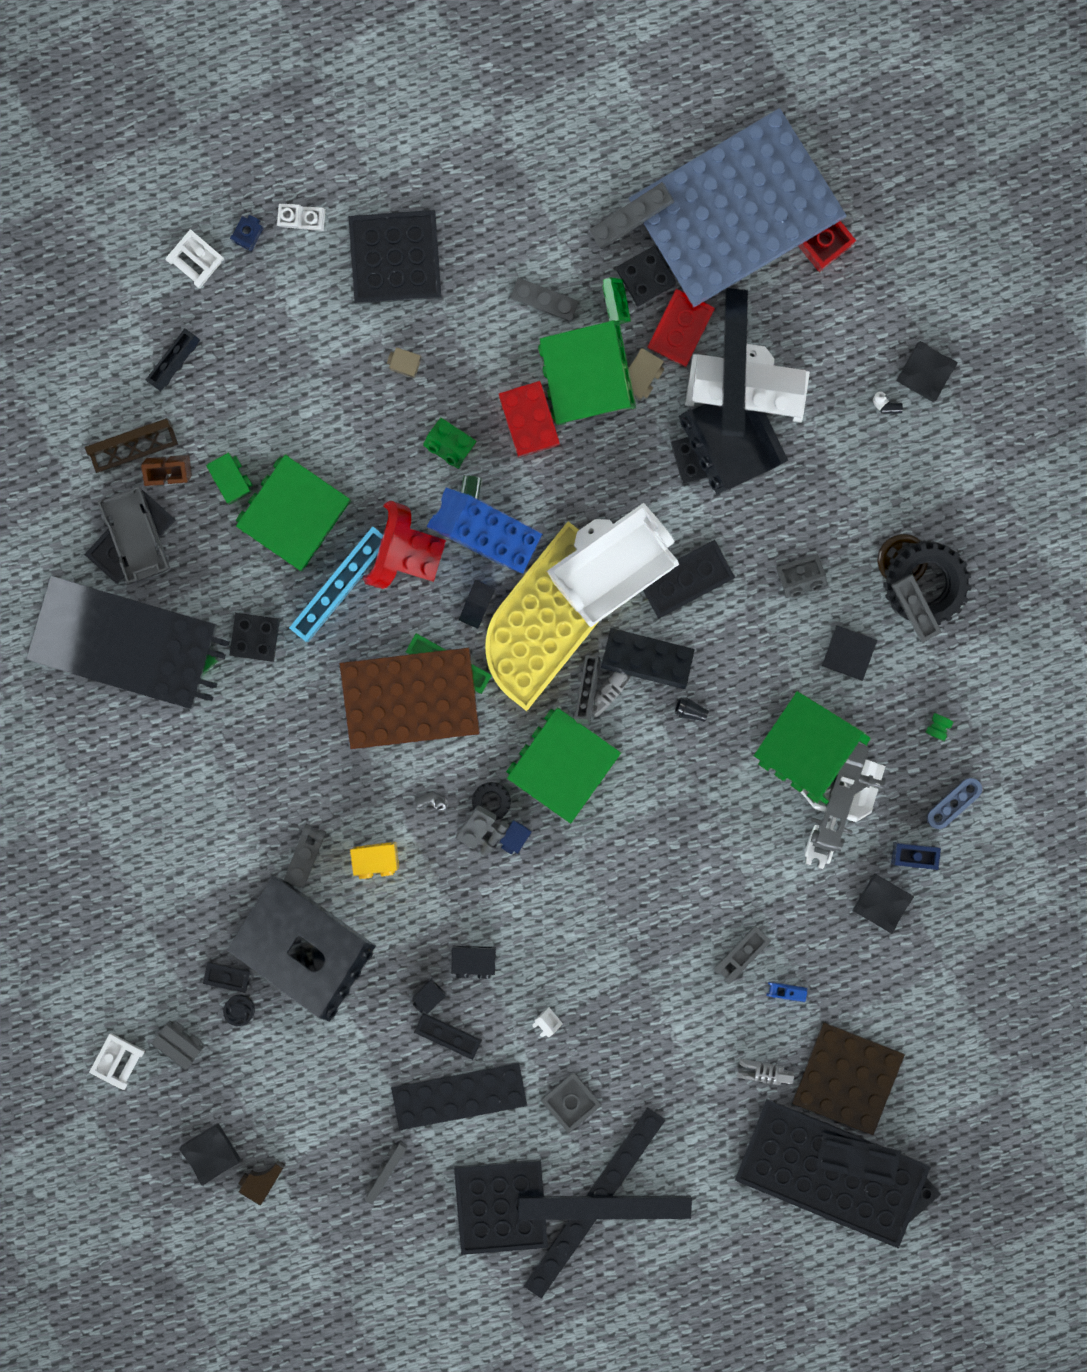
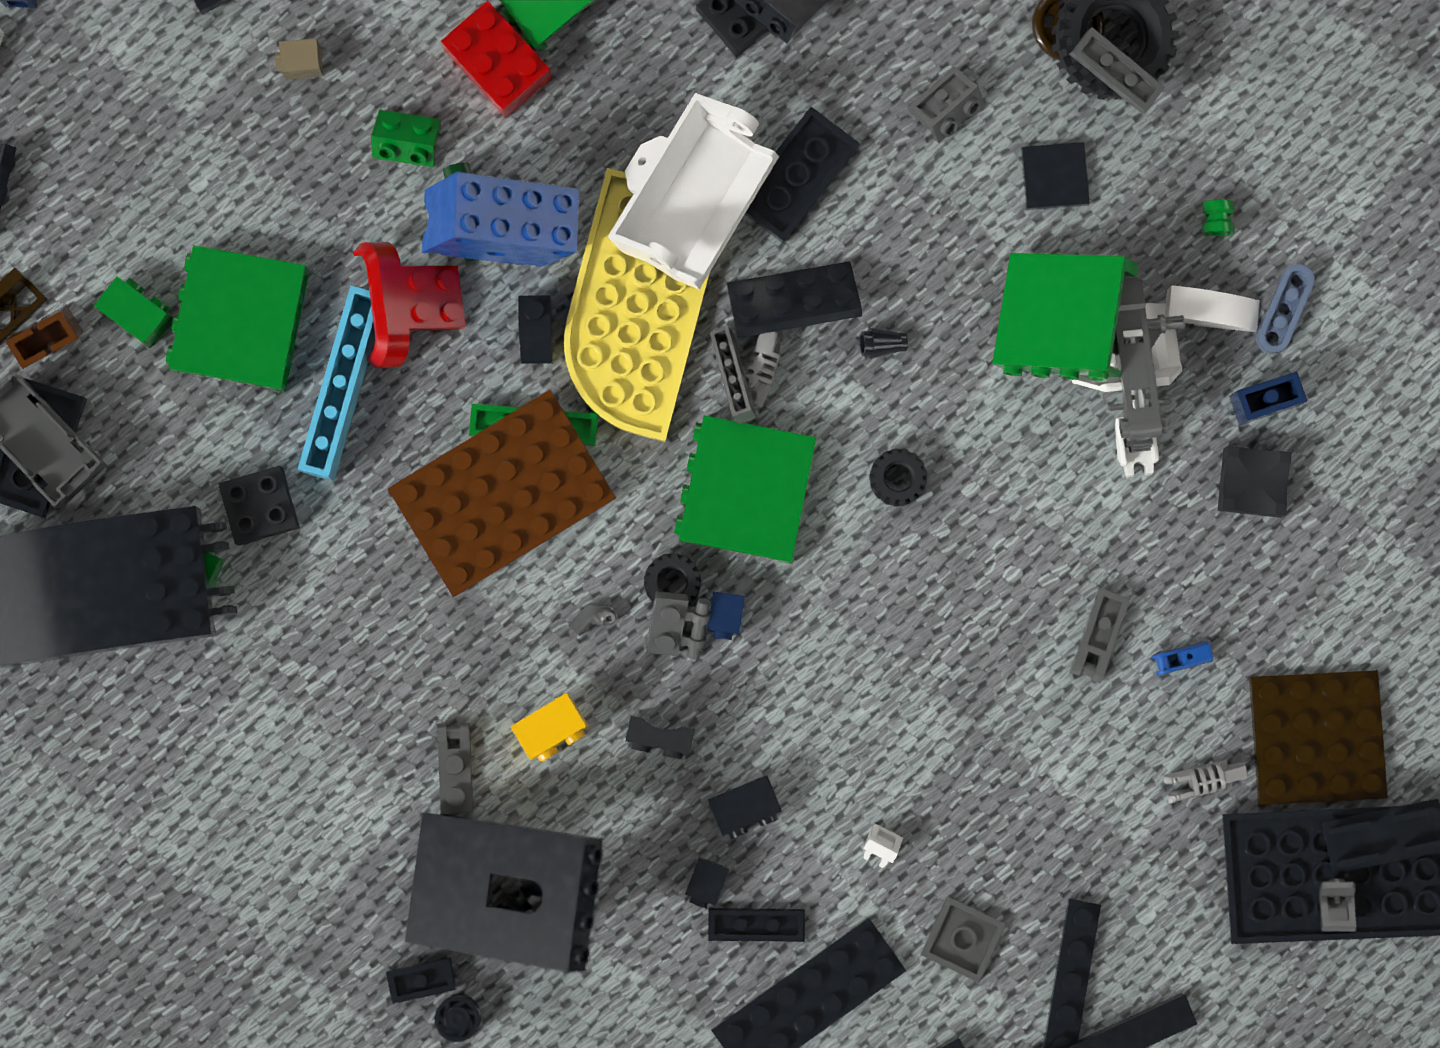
camera: 25 degrees left, 5 degrees down
none -> black brick [625,716,695,760]
none -> black tyre [869,448,927,507]
none -> white slope [1165,285,1260,332]
none -> dark grey bracket [1319,878,1356,931]

